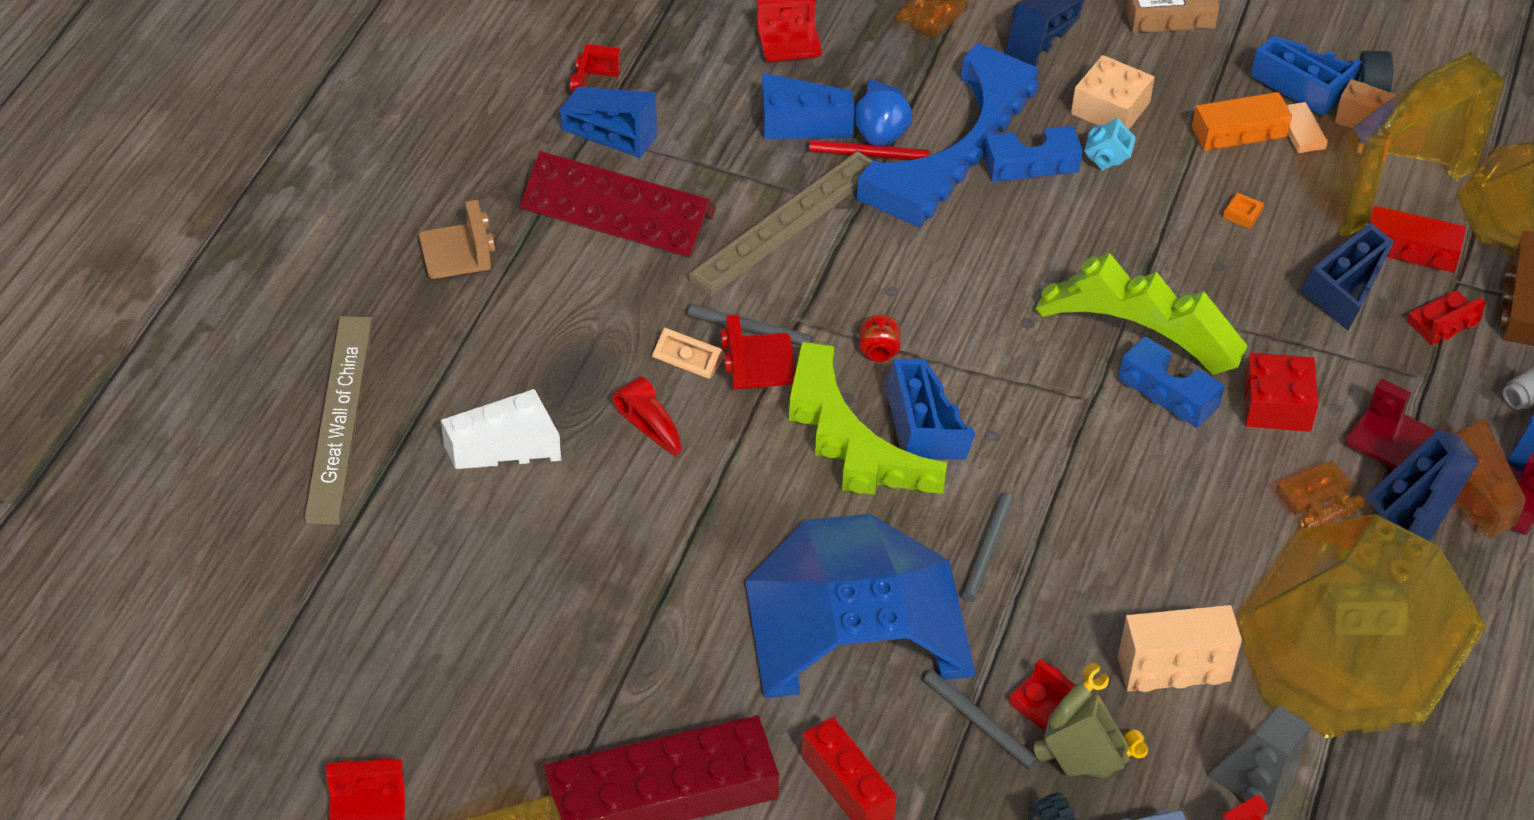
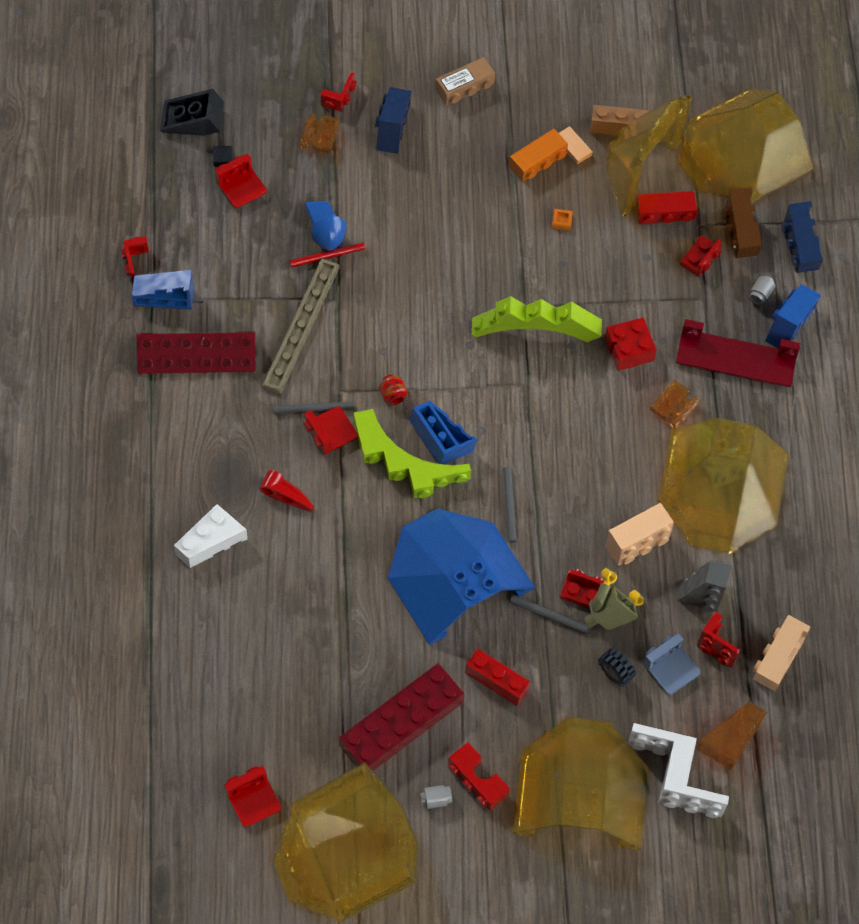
camera: 25 degrees left, 15 degrees up
dark tan tile [305,316,373,525] -> none
medium nougat bracket [419,200,495,279] -> none
light nougat slope [652,327,725,379] -> none
blue wedge [761,73,855,139] -> none
blue arch [857,43,1040,228] -> none
blue arch [983,126,1082,182] -> none
light nougat brick [1071,55,1155,129] -> none
medium azure brick [1084,118,1136,171] -> none
blue arch [1118,336,1225,428] -> none
blue wedge [1251,36,1363,116] -> none
dark blue wedge [1301,222,1394,330] -> none
black wheel [1358,51,1393,92] -> none
dark blue wedge [1367,429,1479,553] -> none
clear orange wedge [1454,419,1526,538] -> none

